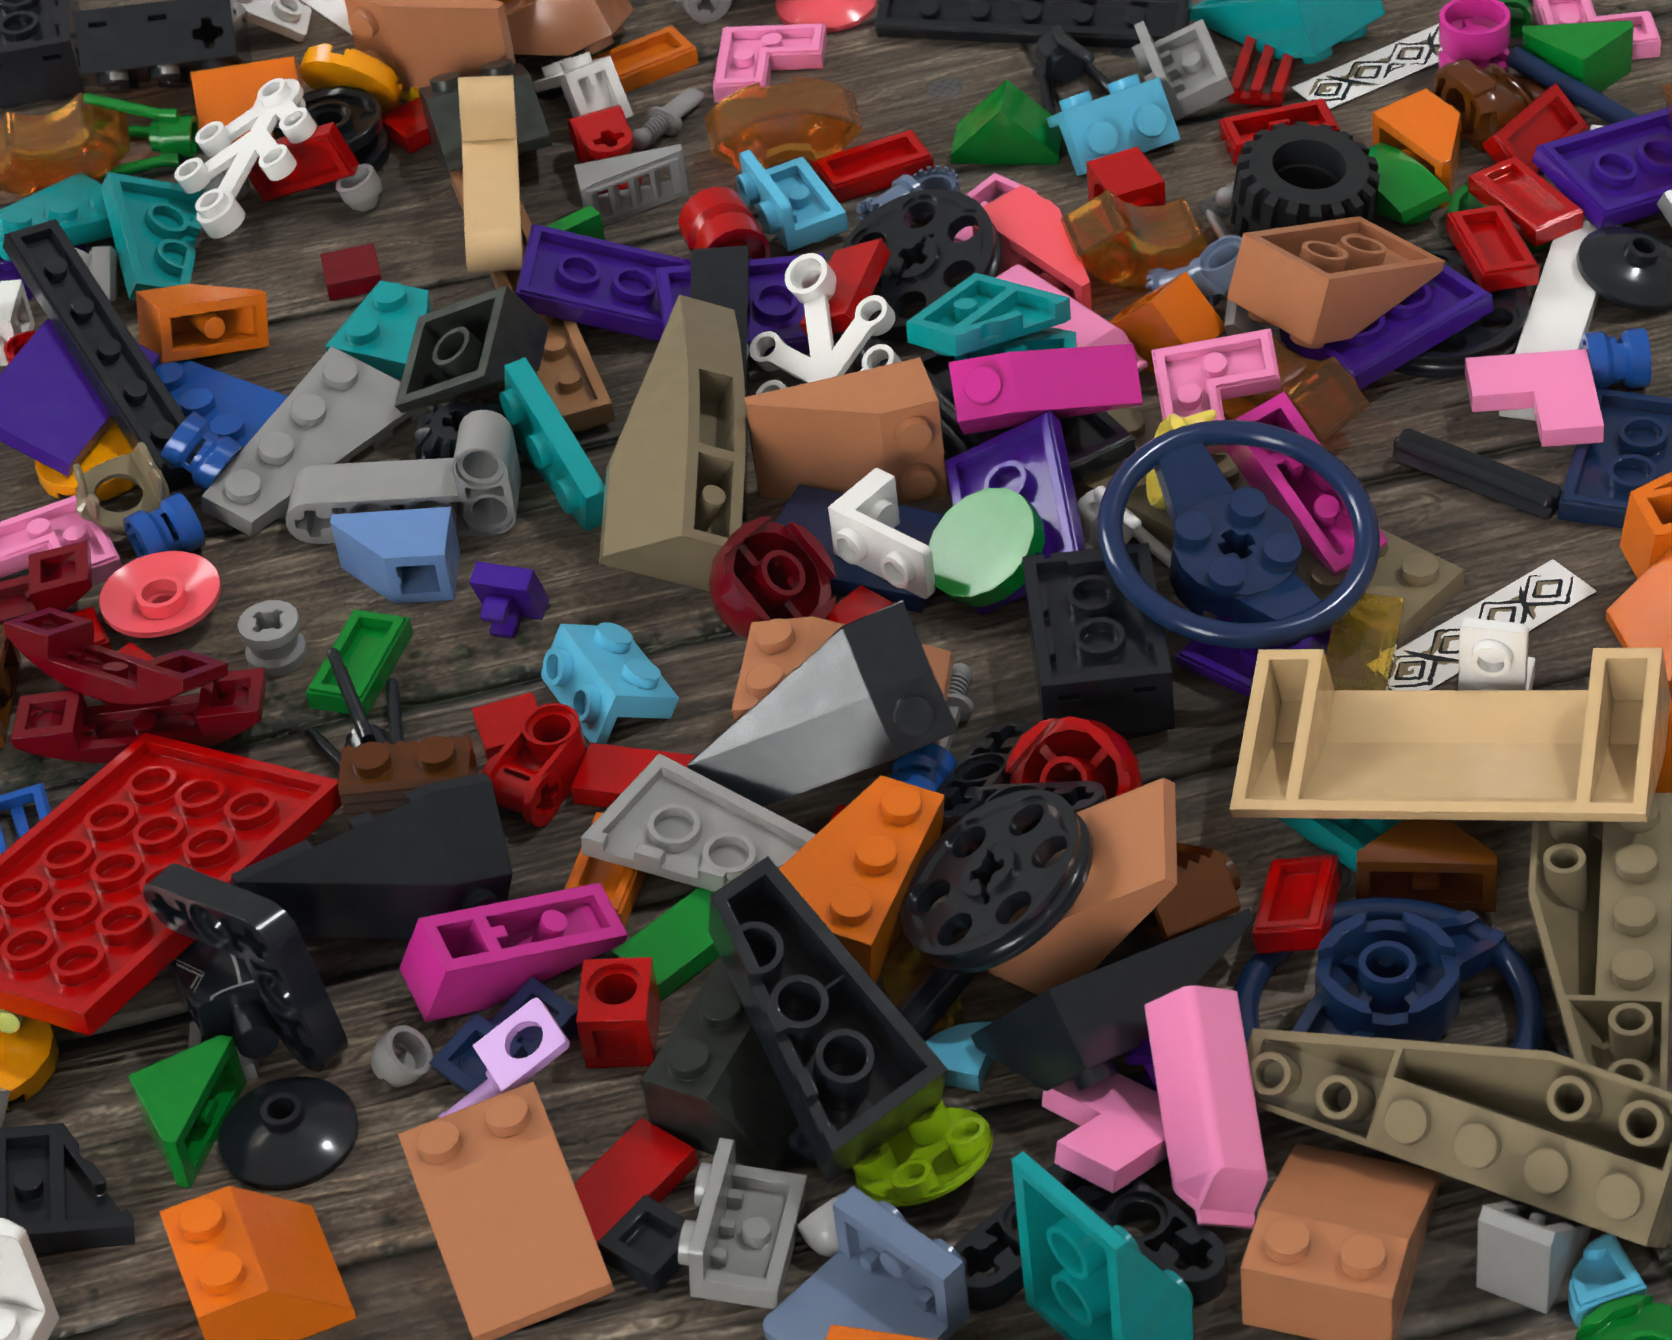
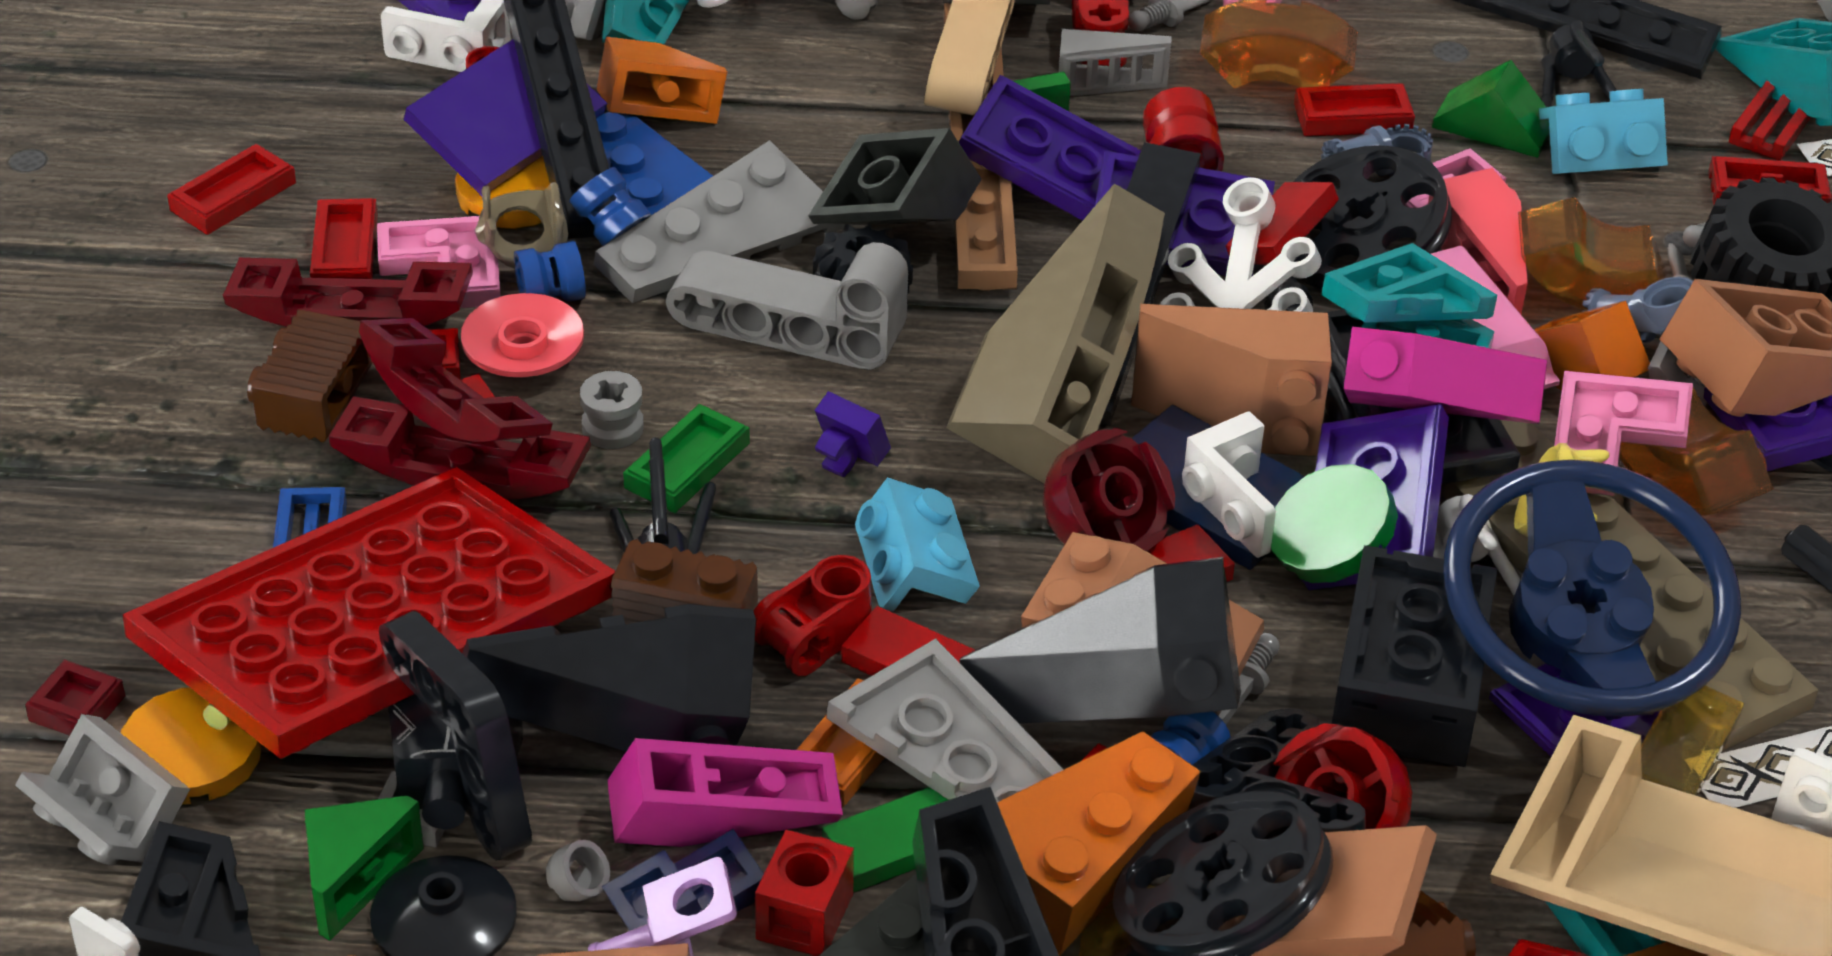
camera: 10 degrees right, 0 degrees up
dark red tile [320,243,382,301] -> none
teal wing [325,280,432,380] -> none
medium blue slope [330,507,461,604] -> none
red tile [471,692,538,762] -> none
teal wing [499,357,605,532] -> none
medium azure bracket [736,150,849,252] -> none
red brick [1086,147,1167,242] -> none
light grey bracket [1132,19,1235,121] -> none
dark pink slope [1226,392,1388,576] -> none

